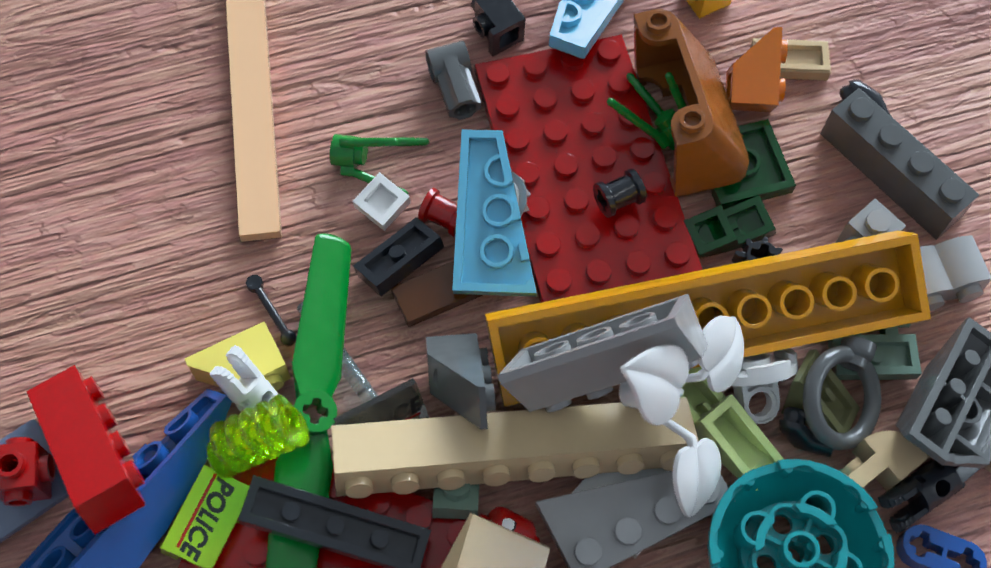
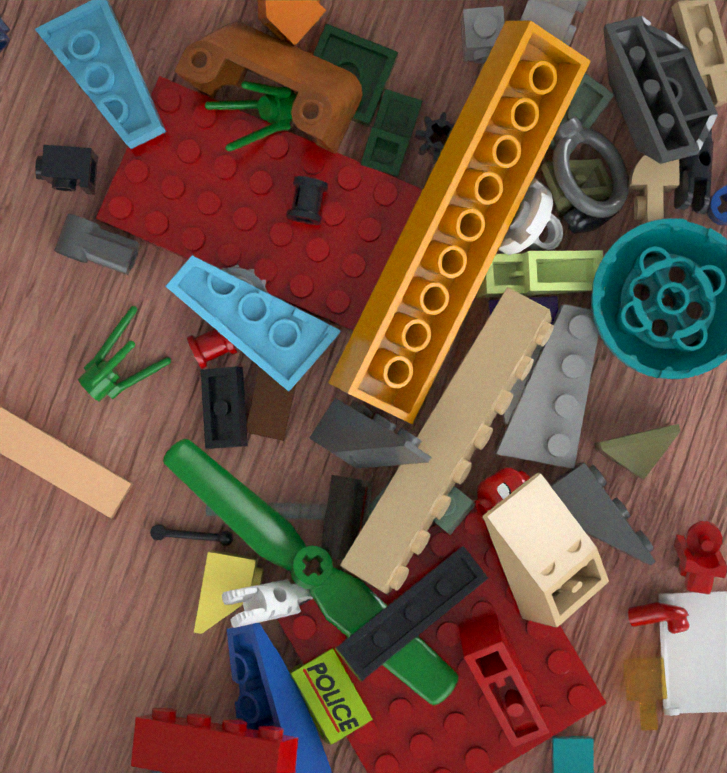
camera: 50 degrees left, 20 degrees up
clear neon green piece [207,394,310,478] -> none
white plate [353,172,411,231] -> none
light grey slope [497,294,708,412] -> none
white plant [619,316,744,518] -> none

